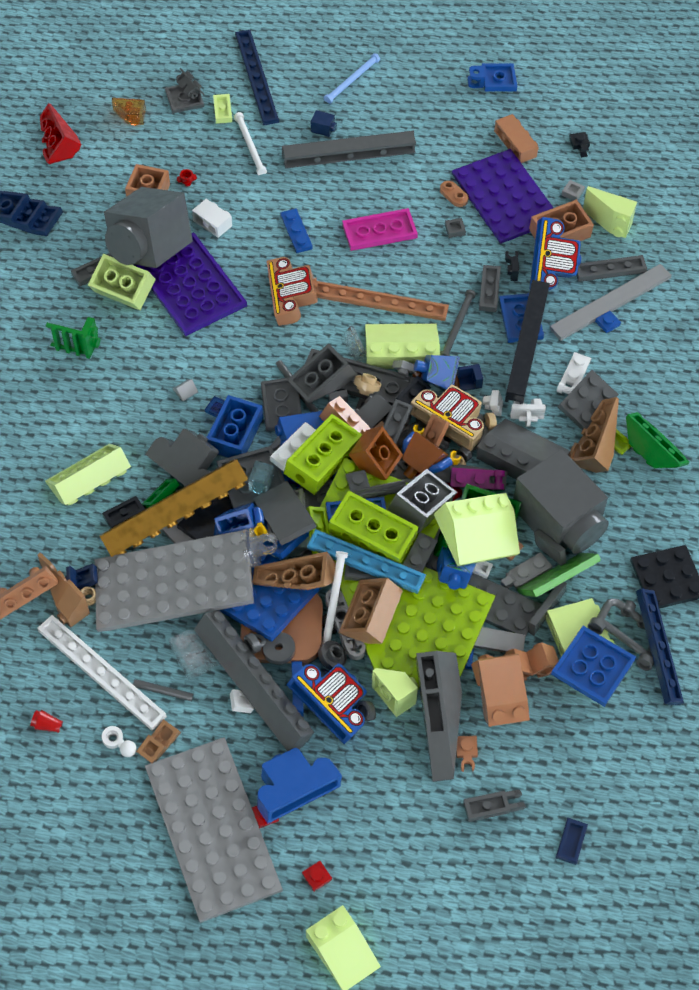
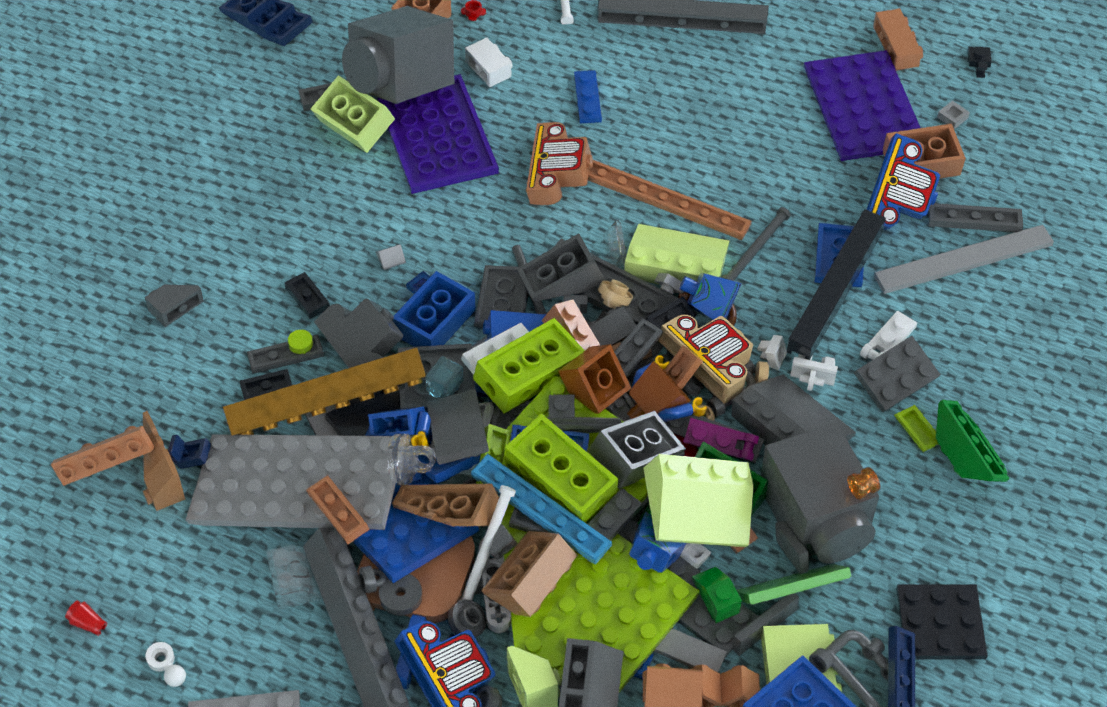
camera: 15 degrees right, 5 degrees down
white plate [37,615,167,731] -> none
yellowish green slope [45,444,131,505] -> none
green plate [46,317,100,359] -> none
tan plate [81,587,96,606] -> none
dark grey bar [133,679,194,702] -> none
medium nougat slope [136,719,181,763] -> none
green plate [142,479,180,509] -> none
white plate [230,689,254,713] -> none
dark pink plate [342,208,418,251] -> none
nougat plate [440,181,468,207] -> none
dark grey plate [445,218,466,238] -> none
dark blue panel [457,364,483,391] -> none
dark grey plate [479,265,501,312] -> none
light grey hinge [501,552,553,589] -> none
black plate [505,251,519,281] -> none
medium nougat wedge [569,397,619,473] -> none
yellowish green slope [583,186,637,238] -> none
blue plate [595,311,621,333] -> none
none -> dark grey slope [145,284,204,327]
none -> dark grey tile [247,334,324,374]
none -> black plate [284,272,330,319]
none -> lime tile [288,329,313,354]
none -> nougat tile [306,475,370,544]
none -> dark grey slope [489,524,518,560]
none -> green slope [691,566,742,624]
none -> clear orange wheel [847,467,880,500]

